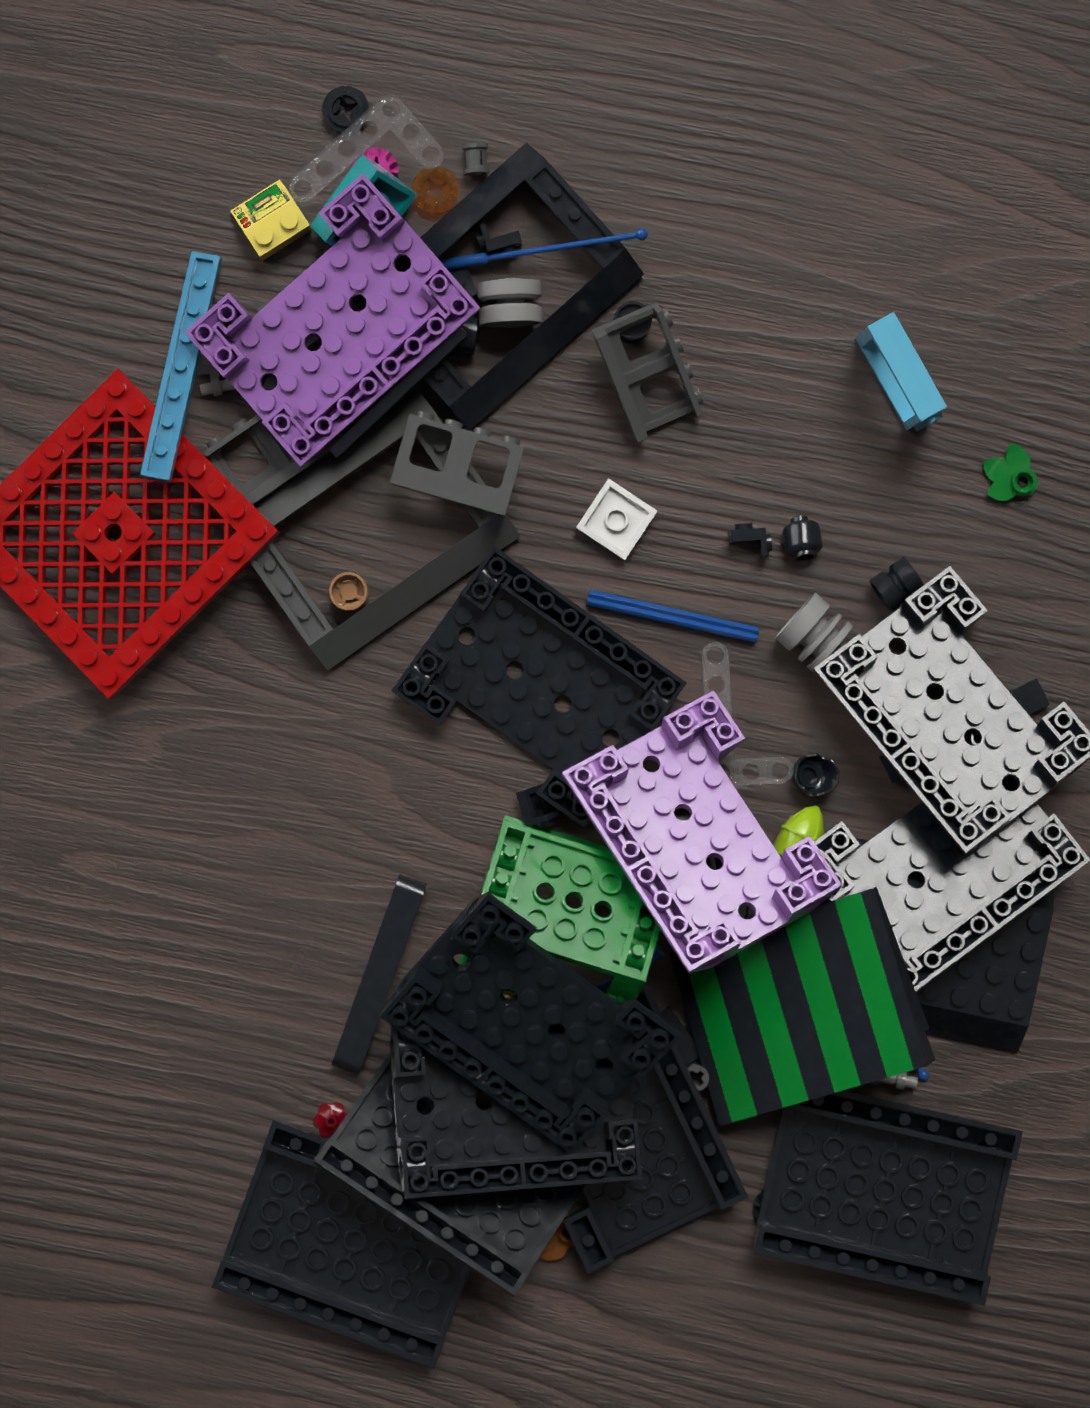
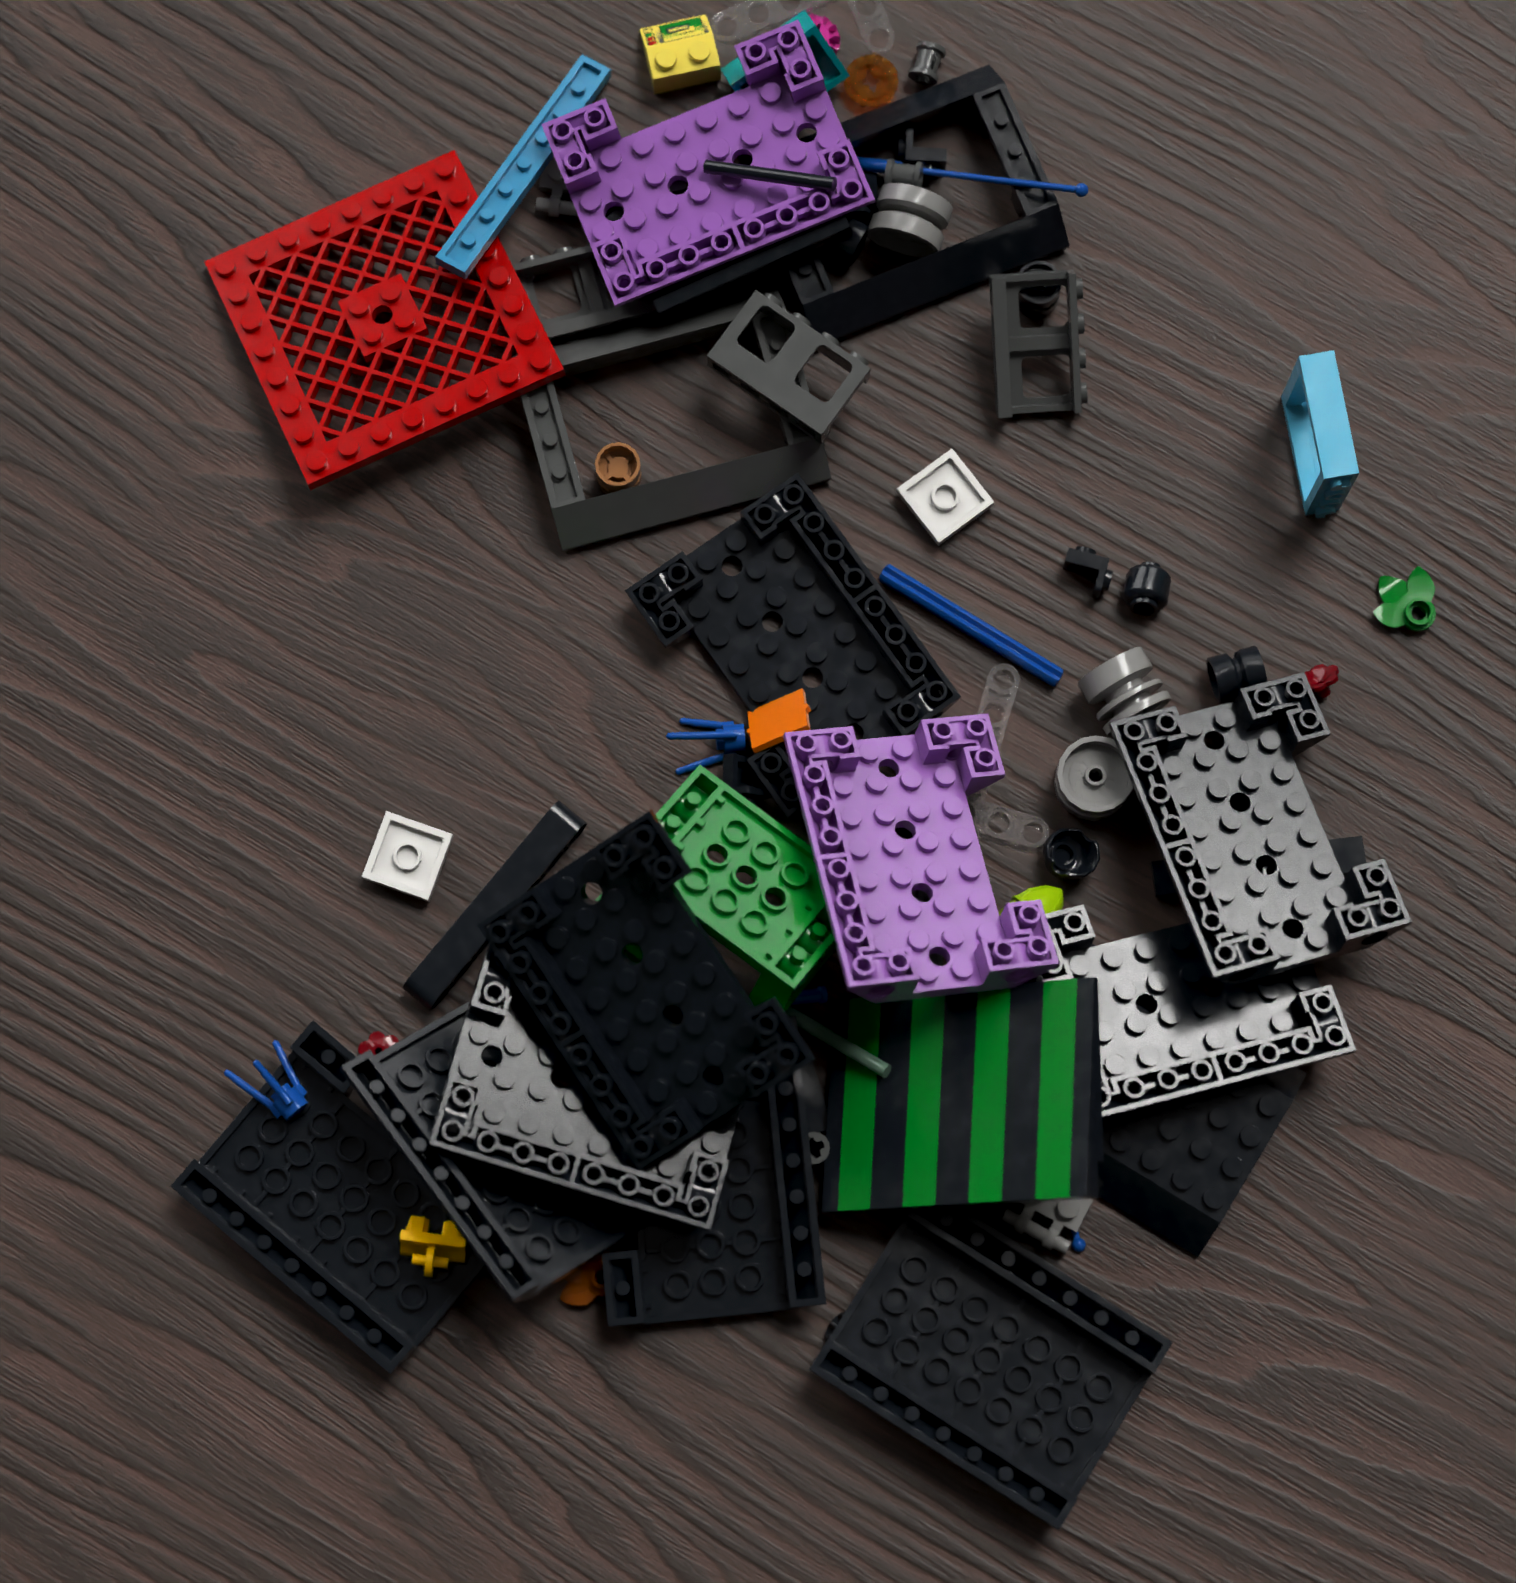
camera: 20 degrees right, 10 degrees down
none -> blue plant [224,1040,309,1121]
none -> white plate [362,811,454,902]
none -> yellow hips [399,1216,466,1277]
none -> blue plant [666,718,746,775]
none -> black bar [703,159,837,191]
none -> orange piece [746,688,811,753]
none -> sand green bar [785,1006,892,1078]
none -> dark grey bush [884,158,924,188]
none -> light grey wheel [1054,735,1133,821]
none -> dark red plant [1305,664,1339,698]

